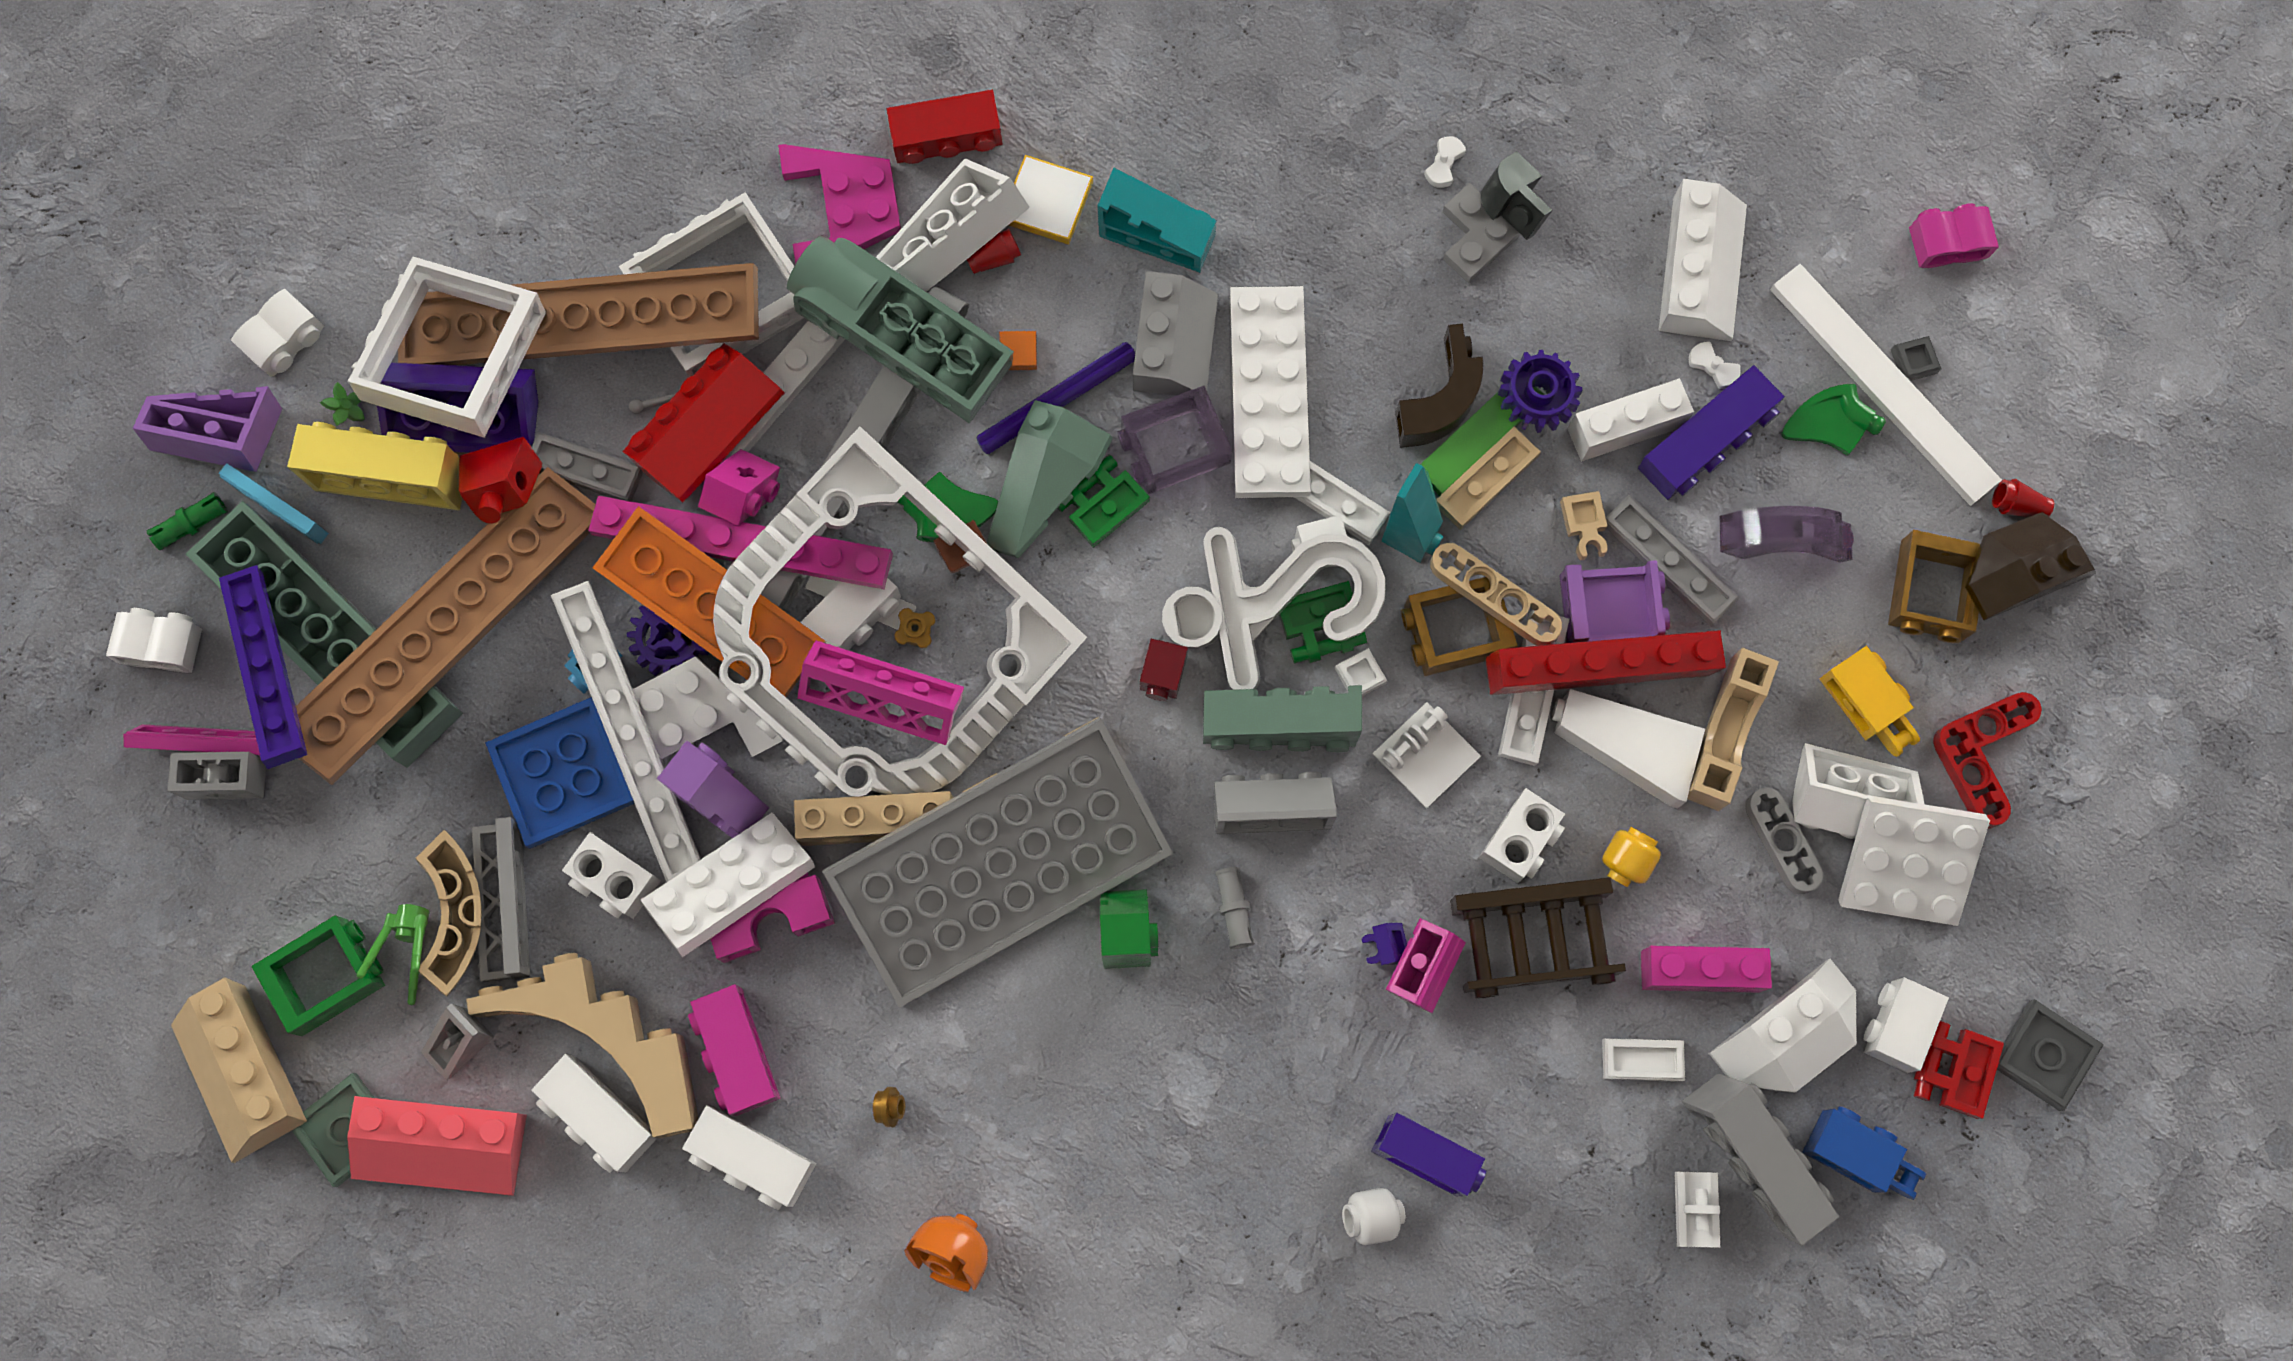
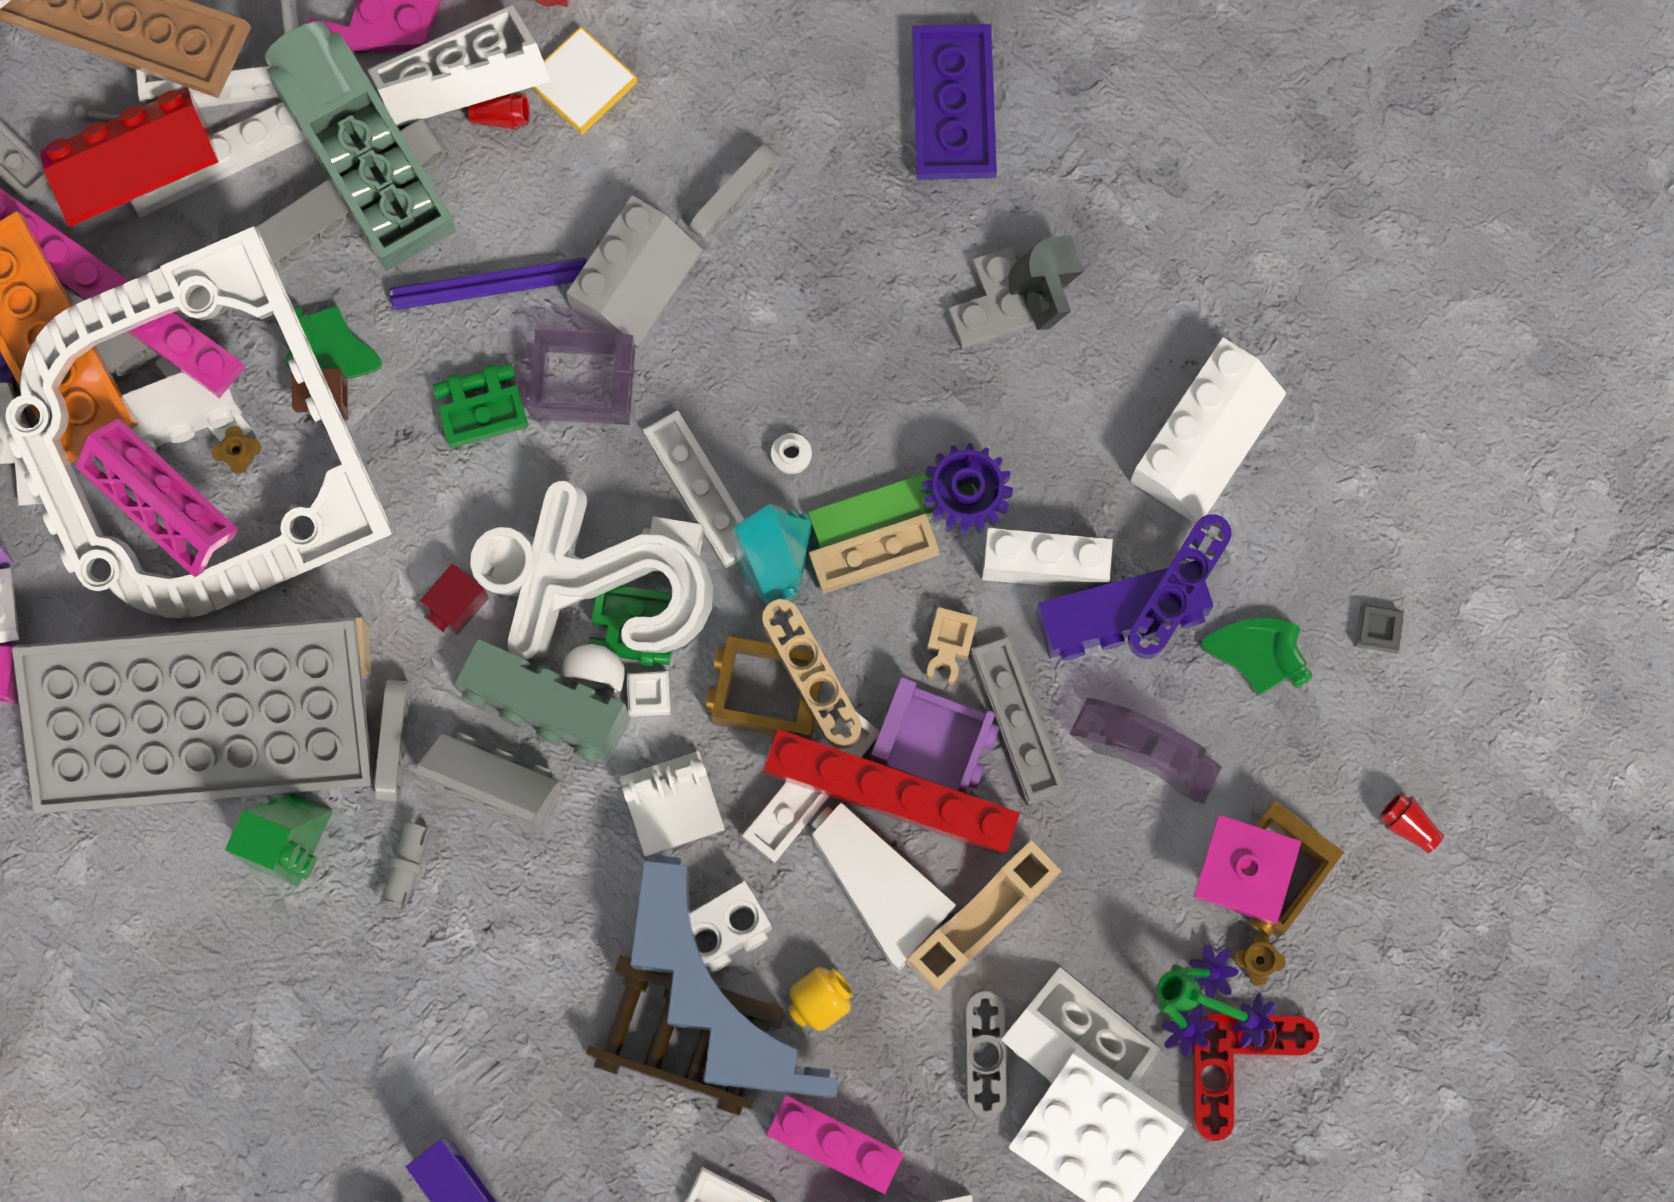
camera: 25 degrees right, 0 degrees up
dark pink brick [698,449,780,526] -> none
tan brick [794,791,953,846] -> none
sand green wedge [987,400,1113,558] -> none
orange tile [999,331,1037,370] -> none
teal wedge [1097,167,1217,273] -> none
white plate [1230,286,1311,498] -> none
dark purple tile [1362,923,1407,965] -> none
dark pink brick [1386,918,1466,1013] -> none
dark brown arch [1395,323,1483,448] -> none
white piece [1424,136,1466,188] -> none
white piece [1689,342,1740,390] -> none
white tile [1770,264,2002,506] -> none
yellow brick [1819,645,1920,757] -> none
dark pink brick [1909,203,1999,268] -> none
dark brown wedge [1965,512,2096,620] -> none
none -> light grey beam [375,680,411,801]
none -> white hair [561,644,625,694]
none -> sand blue arch [631,855,838,1099]
none -> light grey beam [690,144,782,242]
none -> white plate [771,433,812,474]
none -> dark purple plate [912,24,997,180]
none -> dark purple beam [1128,514,1232,659]
none -> dark purple plant [1157,945,1275,1057]
none -> dark pink plate [1193,815,1302,925]
none -> pearl gold plate [1234,935,1286,986]

